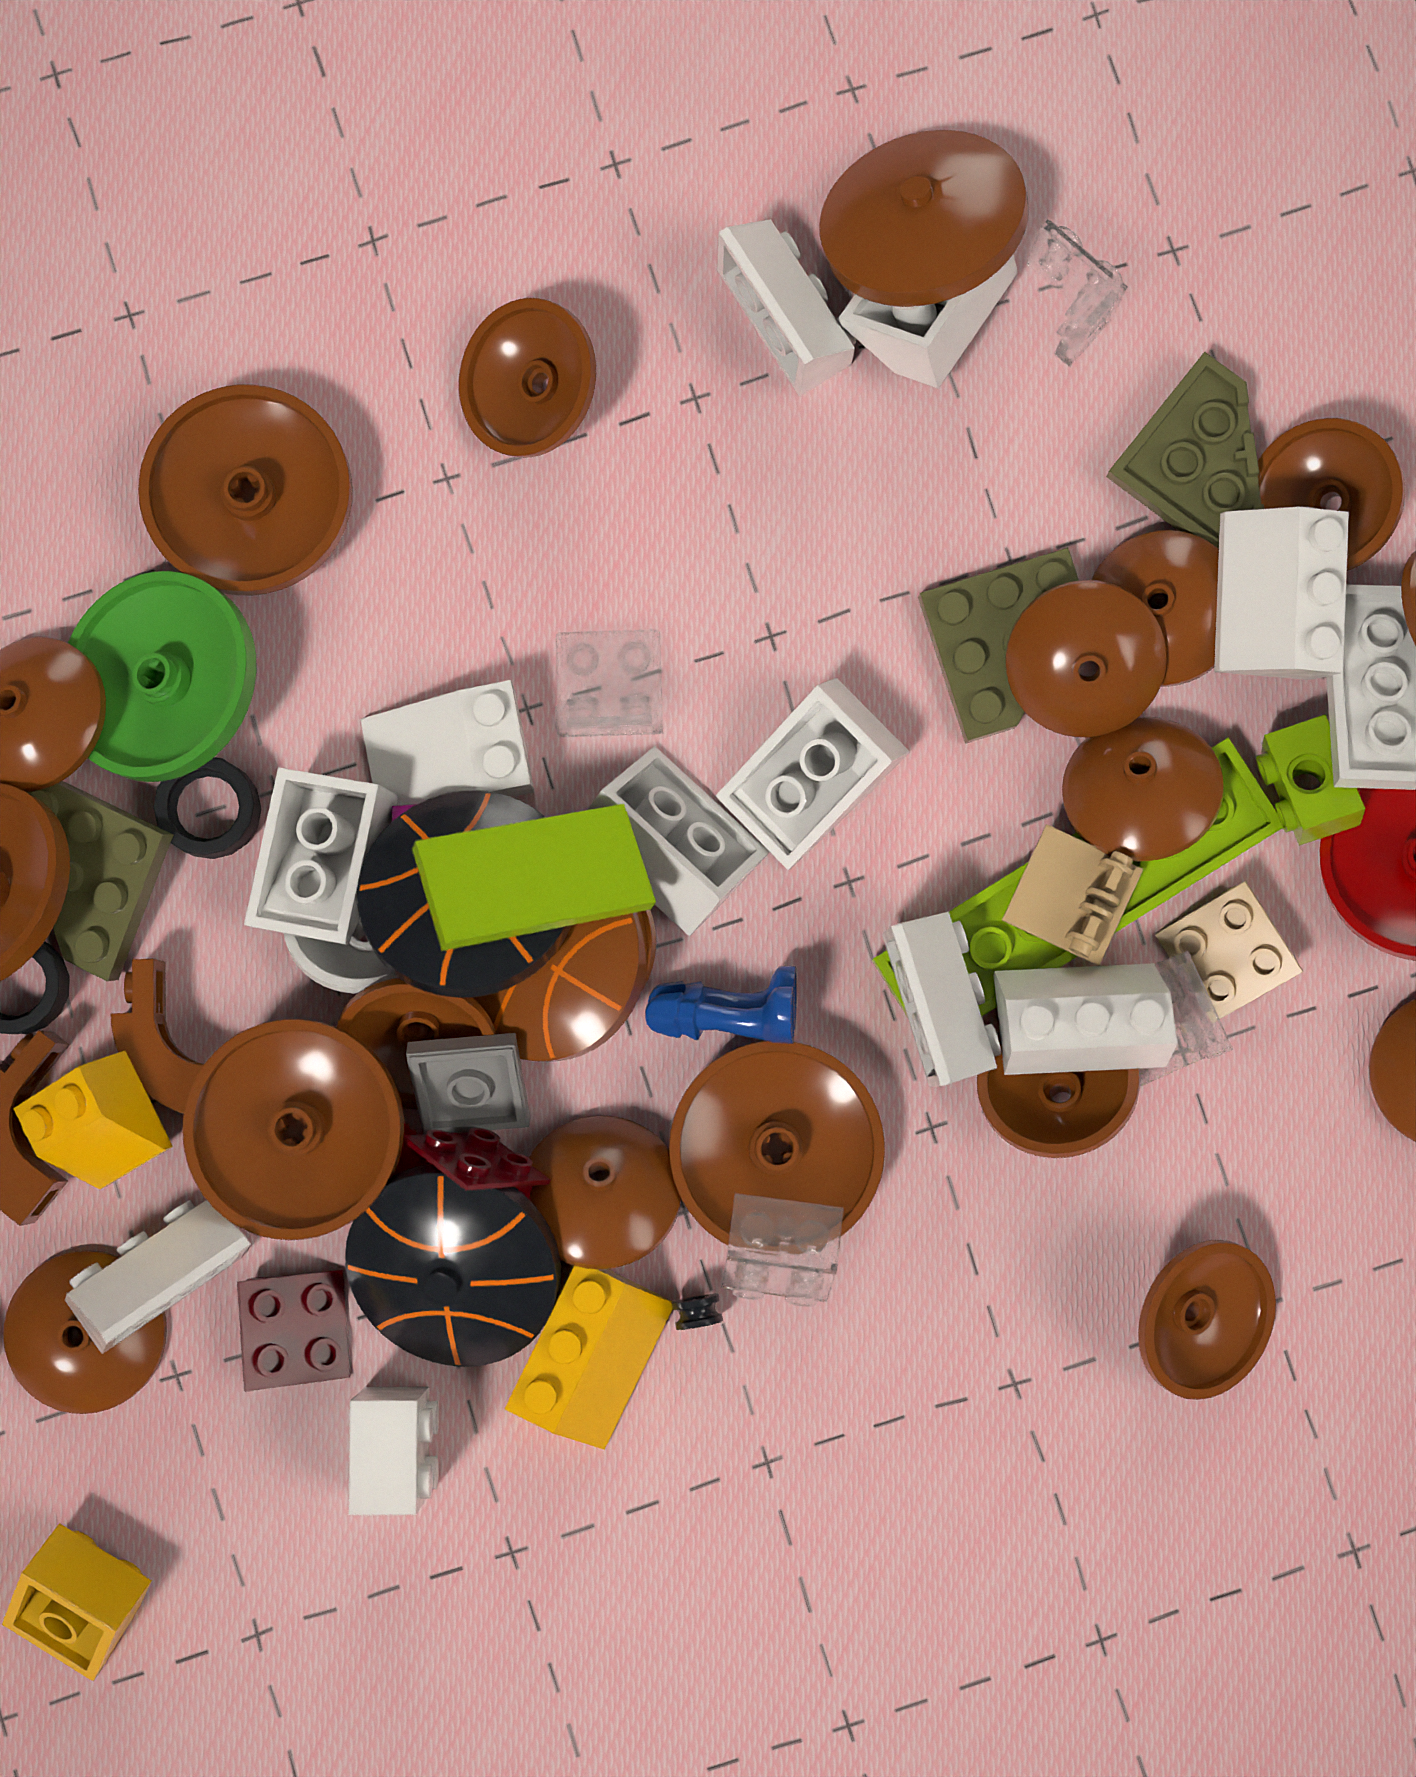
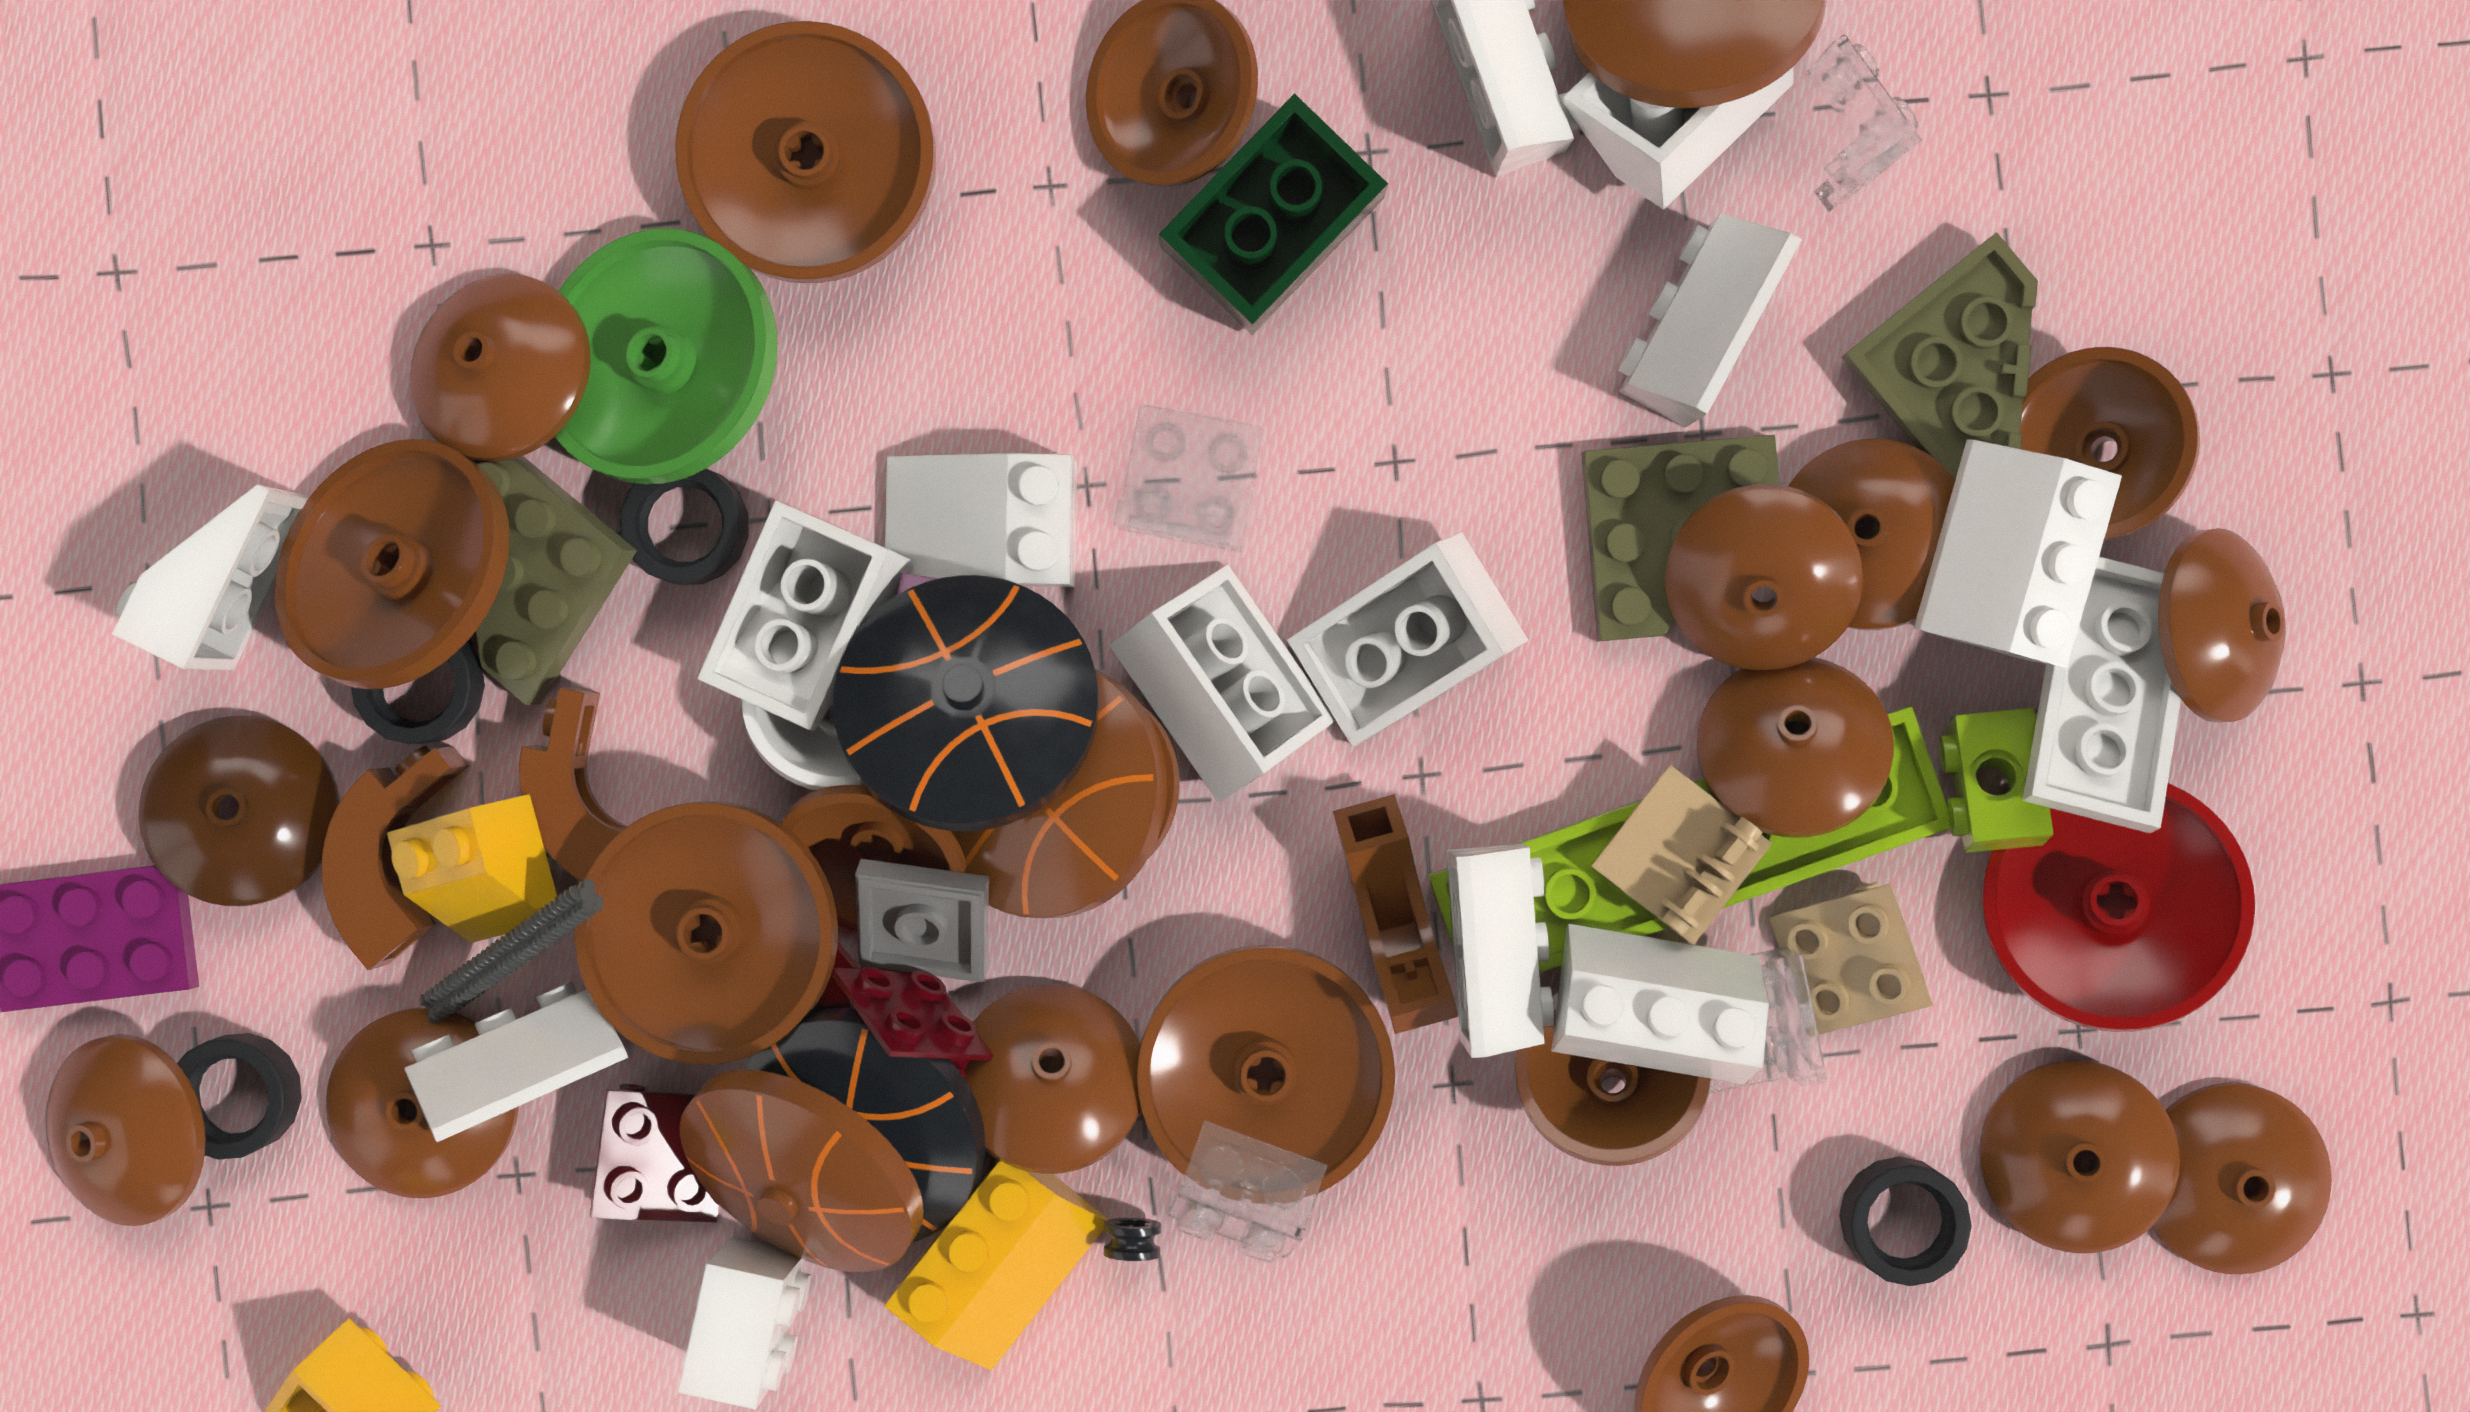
camera: 20 degrees right, 5 degrees up
lime tile [412,804,656,951] -> none
blue piece [645,966,797,1044] -> none
none -> dark grey axle [420,878,603,1023]
none -> dark orange dish [680,1070,924,1272]
none -> dark green brick [1159,93,1388,335]
none -> dark orange arch [1333,794,1458,1034]
none -> white slope [1618,214,1802,428]
none -> black tyre [1839,1156,1972,1286]

